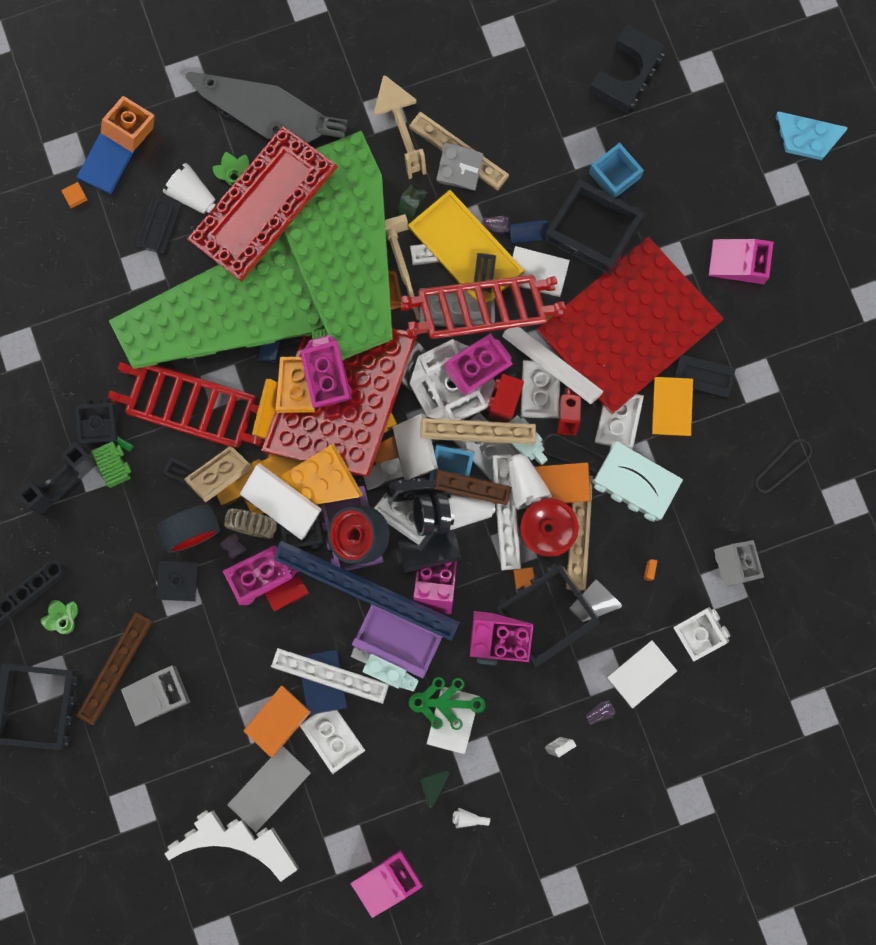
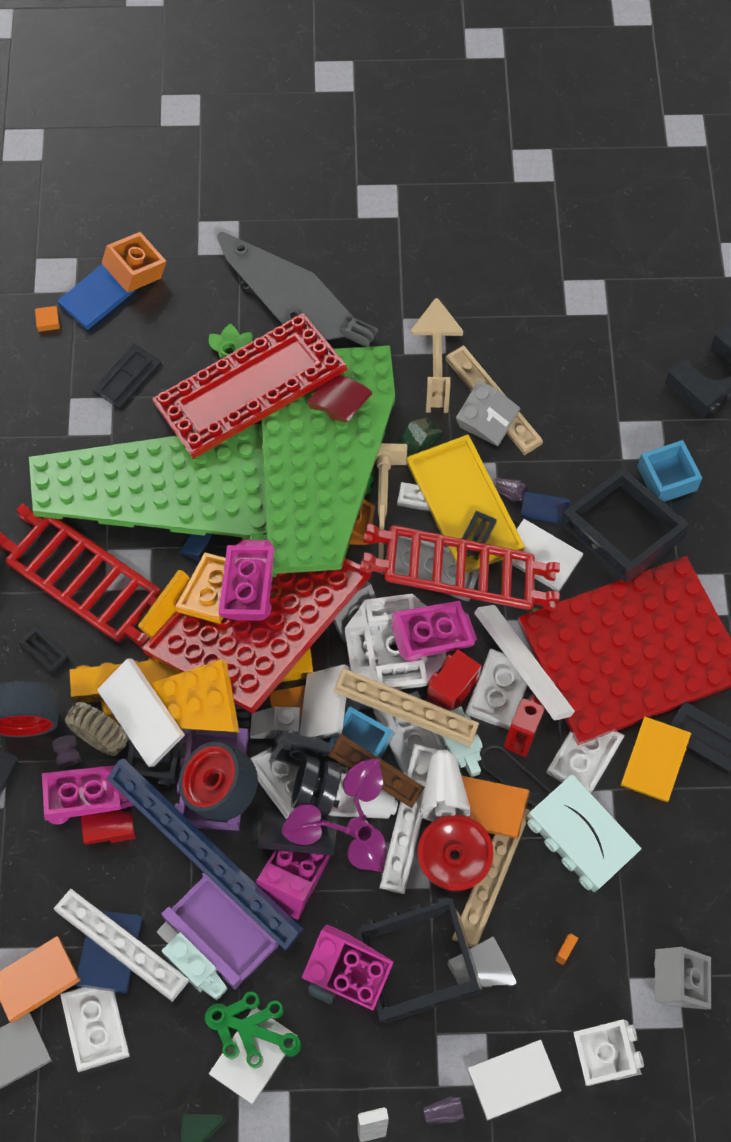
camera: 20 degrees right, 15 degrees down
white cone [163,163,216,214] -> none
tan tile [184,447,252,502] -> none
orange tile [513,567,534,590] -> none
none -> magenta plant [282,759,386,872]
none -> dark red slope [307,375,373,423]

